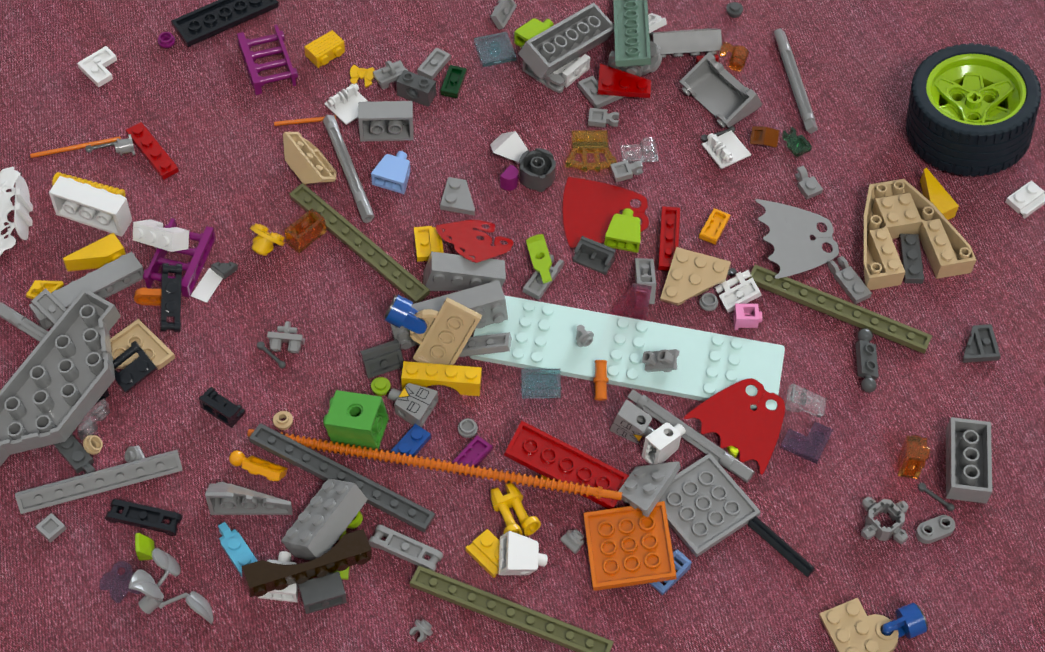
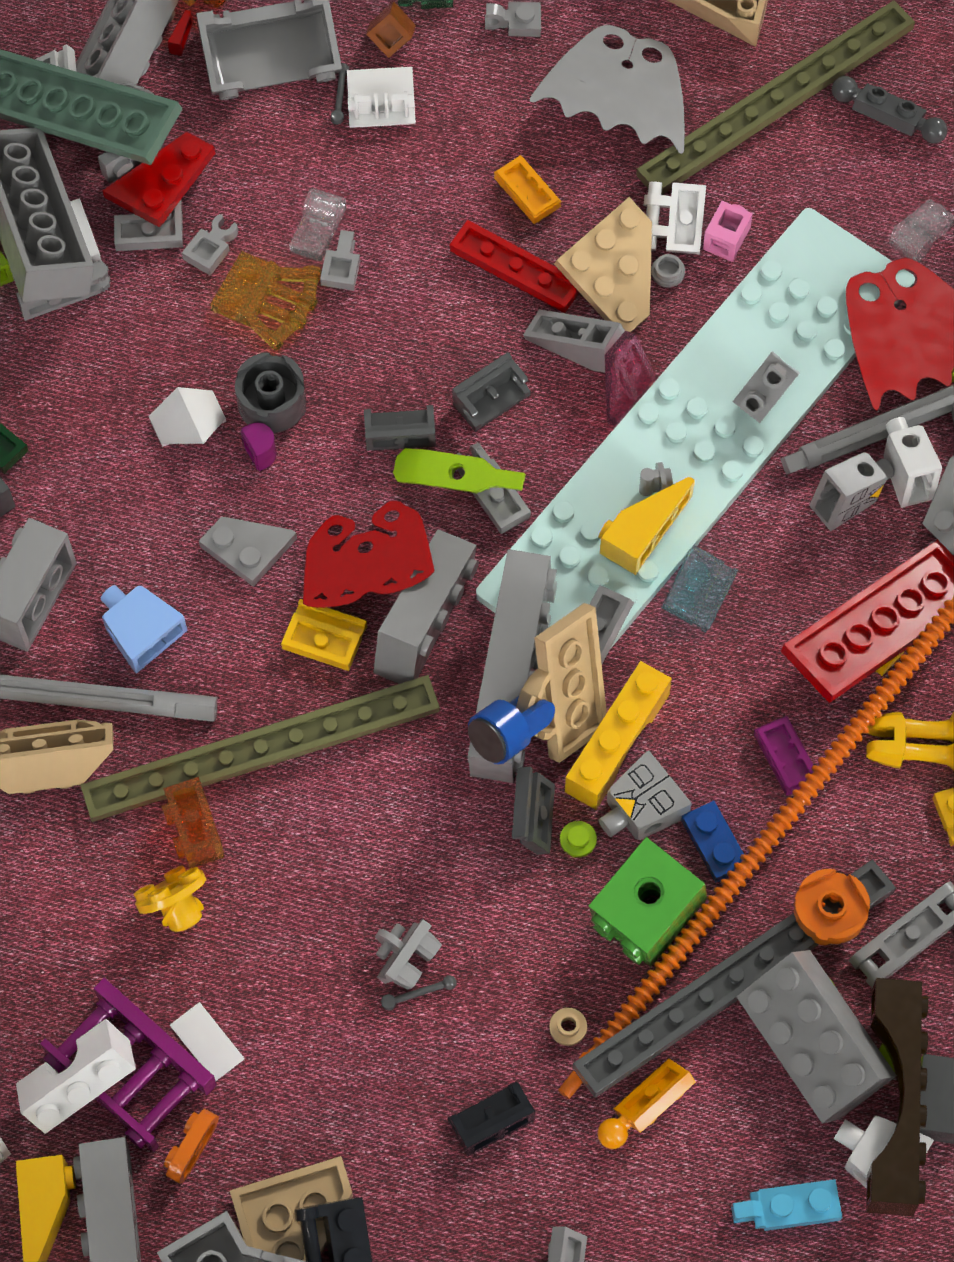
camera: 60 degrees left, 10 degrees up
black plate [160,263,182,332] -> none
light grey wedge [205,482,293,515] -> none
dark grey tile [211,262,238,279] -> none
light grey plate [458,418,478,438] -> none
red piece [563,177,649,248] -> none
orange pin [593,360,609,401] -> none
lime torso [604,208,641,253] -> none
light grey hinge [828,256,872,304] -> none
none -> dark grey hinge [364,405,436,451]
none -> yellow slope [598,477,695,575]
none -> orange plate [794,869,870,946]

